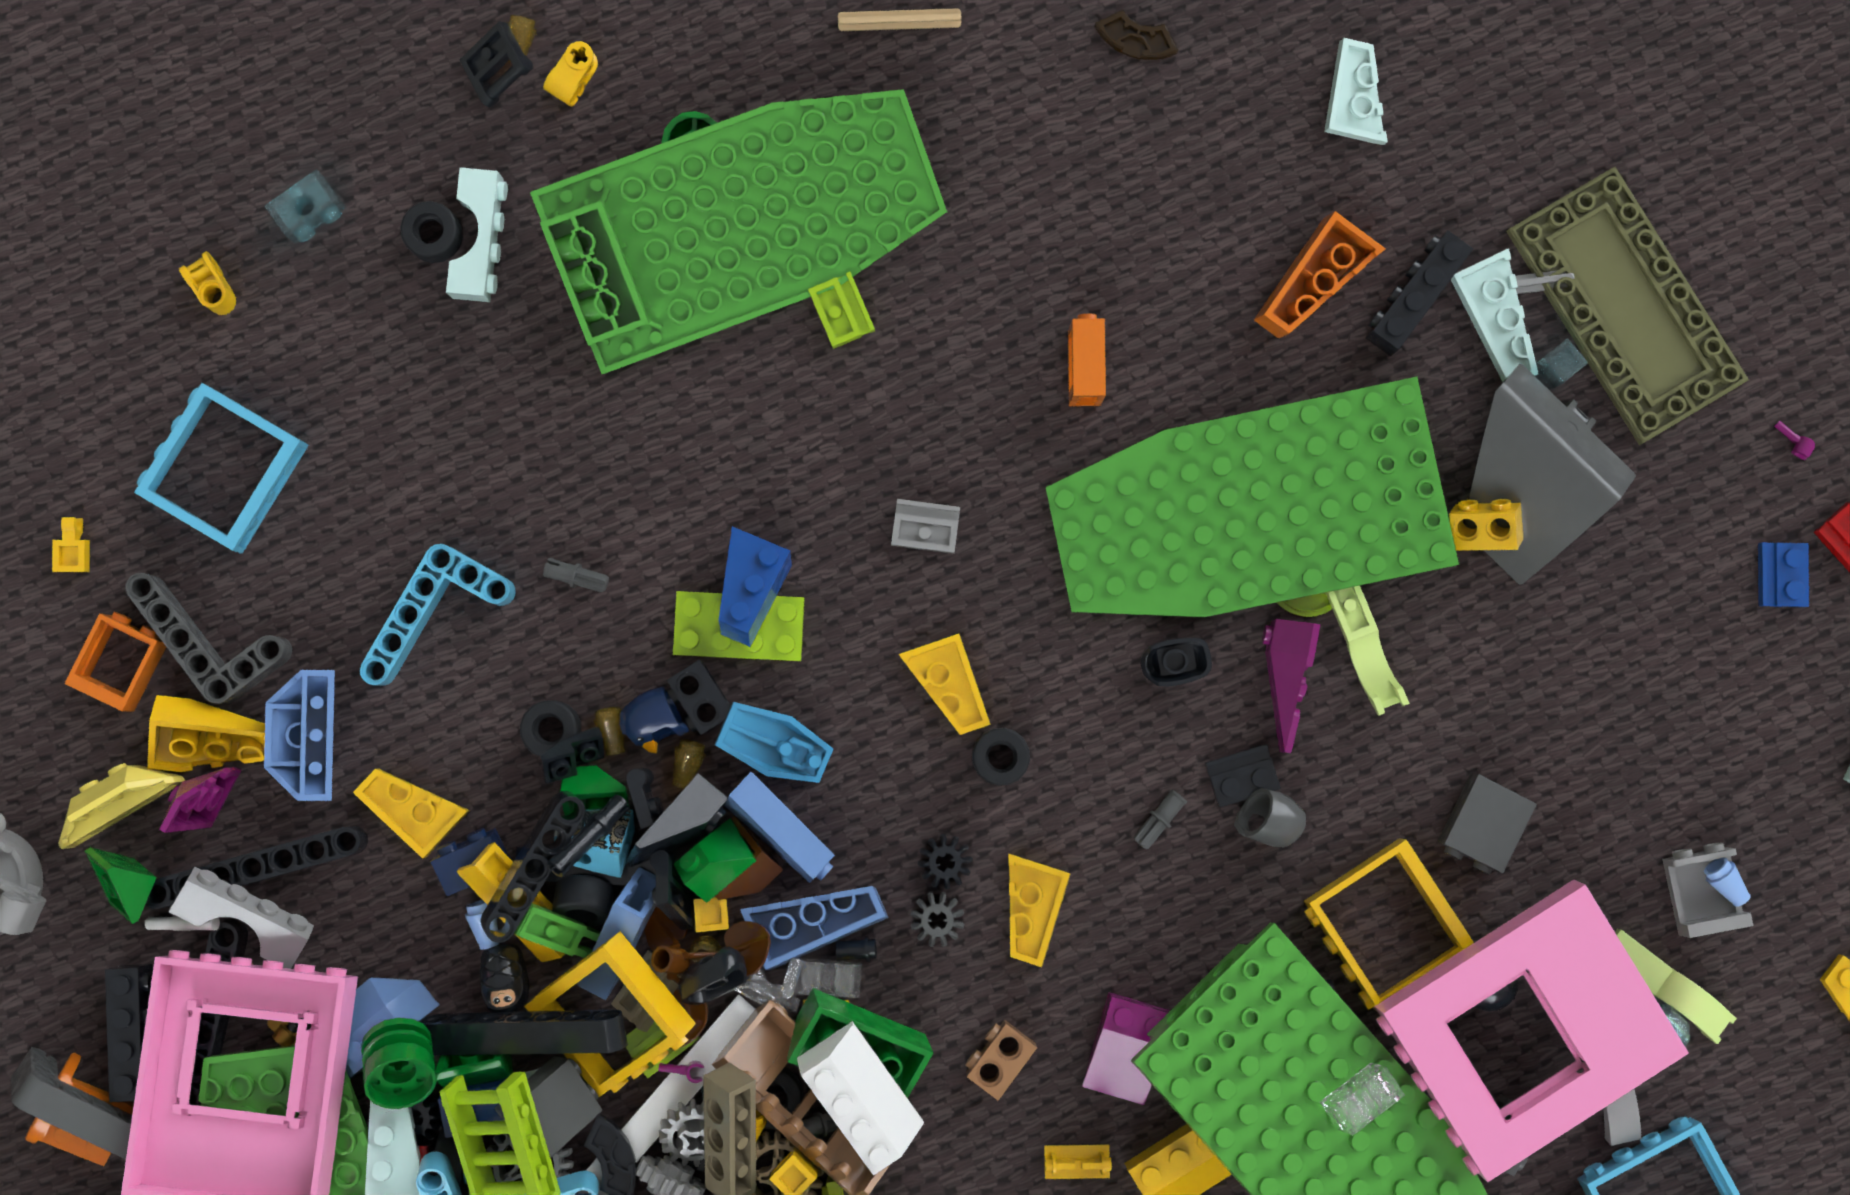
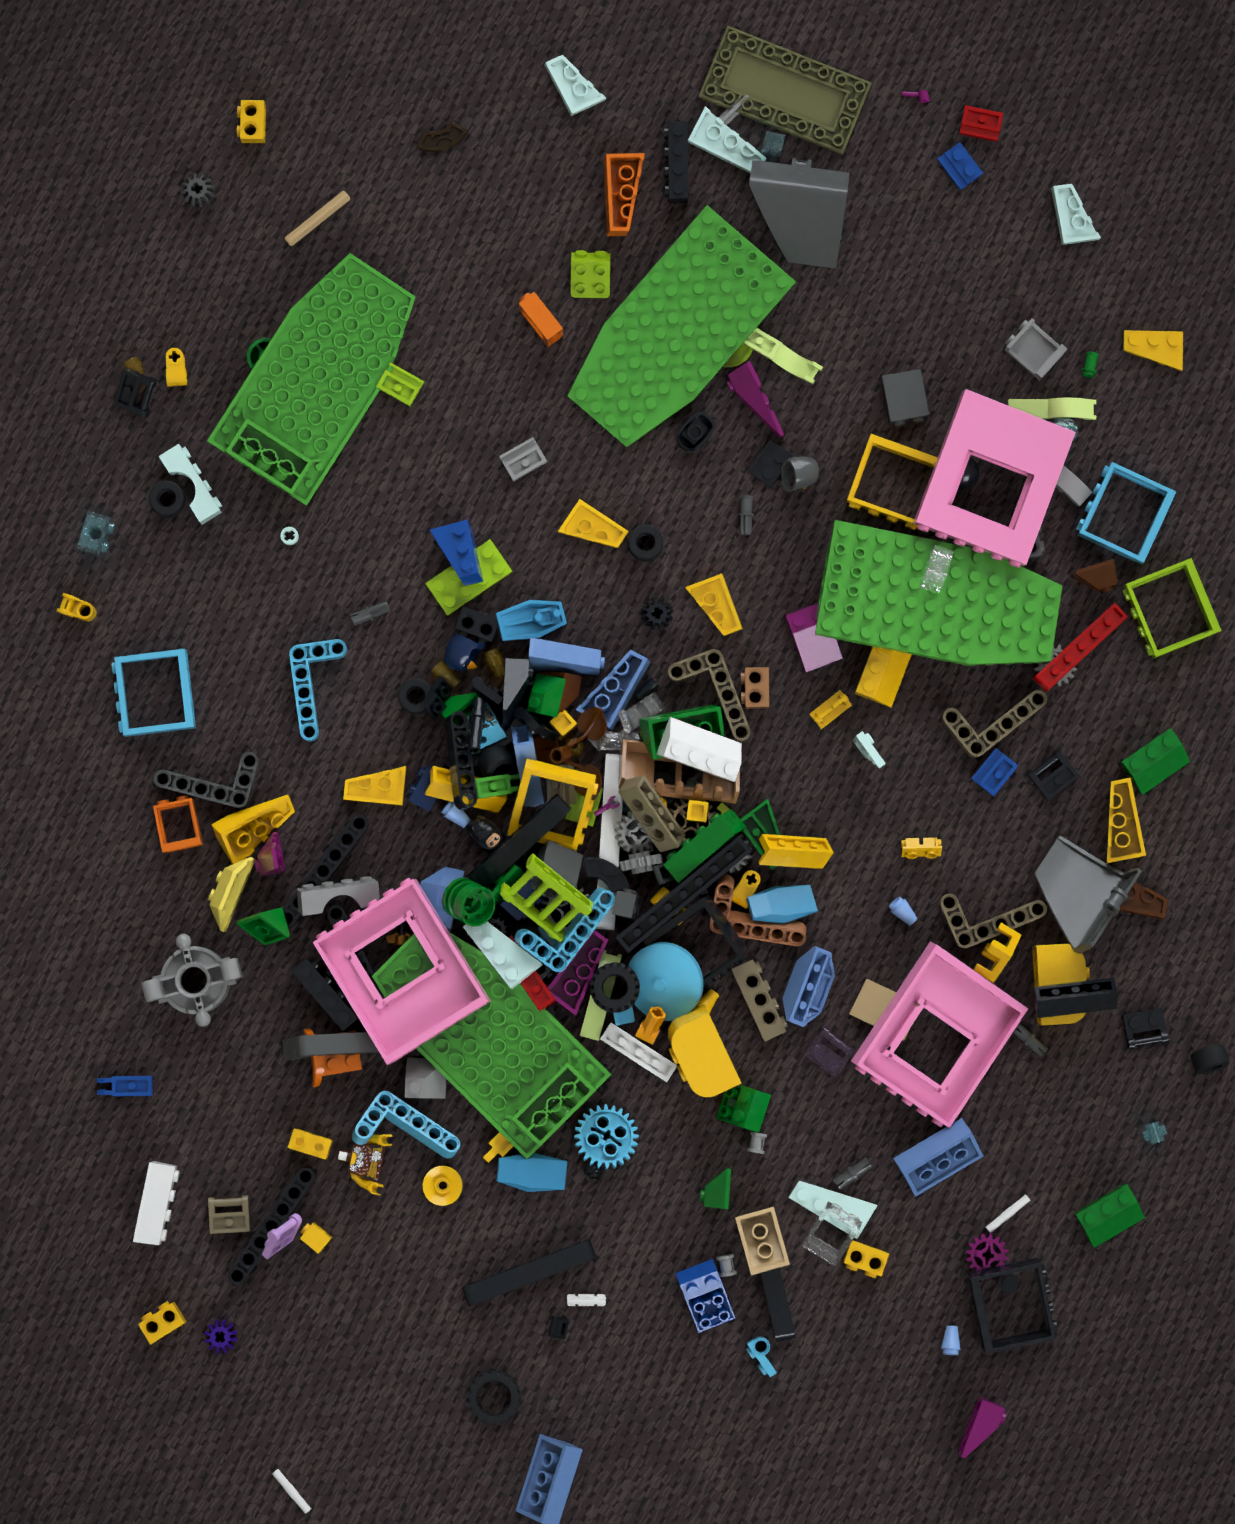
camera: 35 degrees left, 0 degrees up
yellow plate [52,517,90,572] -> none
white piece [145,916,220,931] -> none
medium blue wedge [264,670,335,801] -> none
black piece [678,946,747,1005] -> none
dark grey gear [910,892,965,947] -> none
yellow brick [1449,499,1524,551] -> none
light blue cone [1704,858,1751,907] -> none
none -> light aqua bush [280,527,299,545]
none -> lime bracket [571,250,611,298]
none -> dark tan beam [668,649,750,742]
none -> green pin [1081,352,1099,378]

